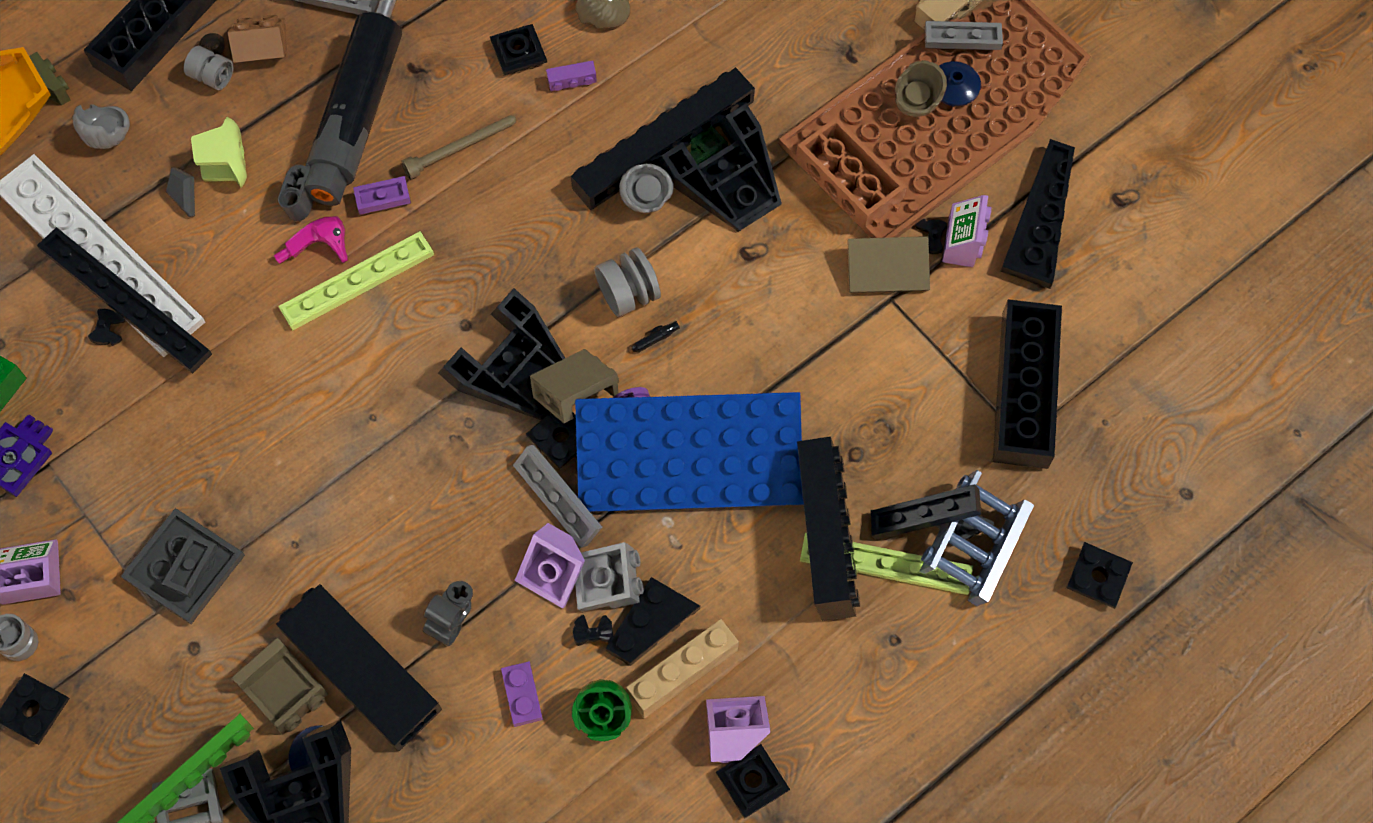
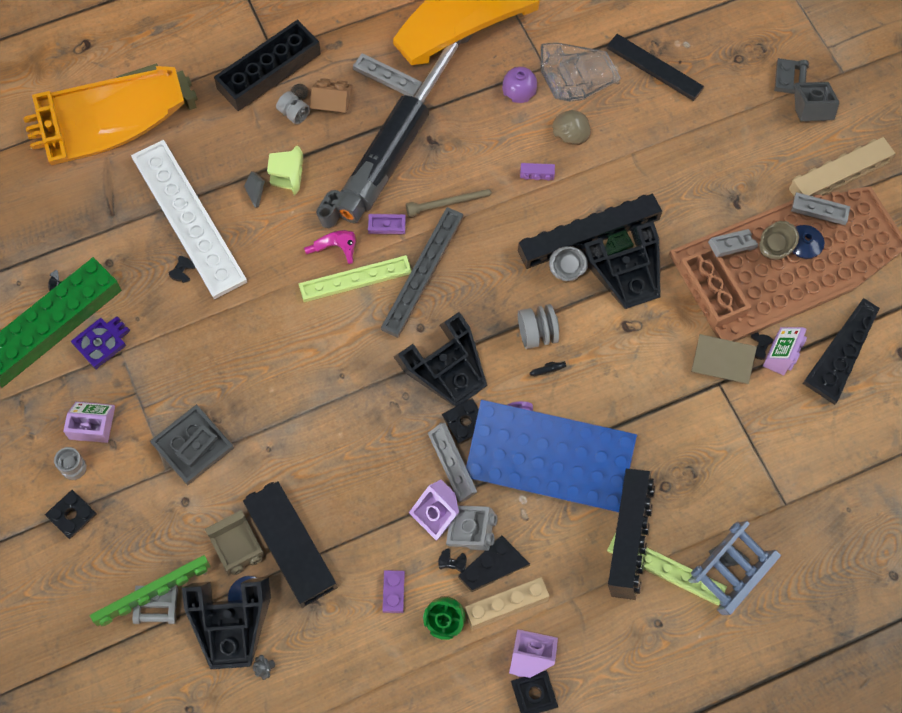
camera: 15 degrees right, 0 degrees up
black plate [37,227,212,374] -> none
light grey piece [72,104,130,149] -> none
dark grey piece [423,581,473,646] -> none
black piece [490,24,547,75] -> none
dark tan panel [530,349,619,423] -> none
black plate [871,484,981,540] -> none
black brick [993,299,1062,469] -> none
black piece [1066,542,1133,609] -> none
none -> dark grey plate [381,207,463,338]
none -> light grey plate [708,229,758,257]

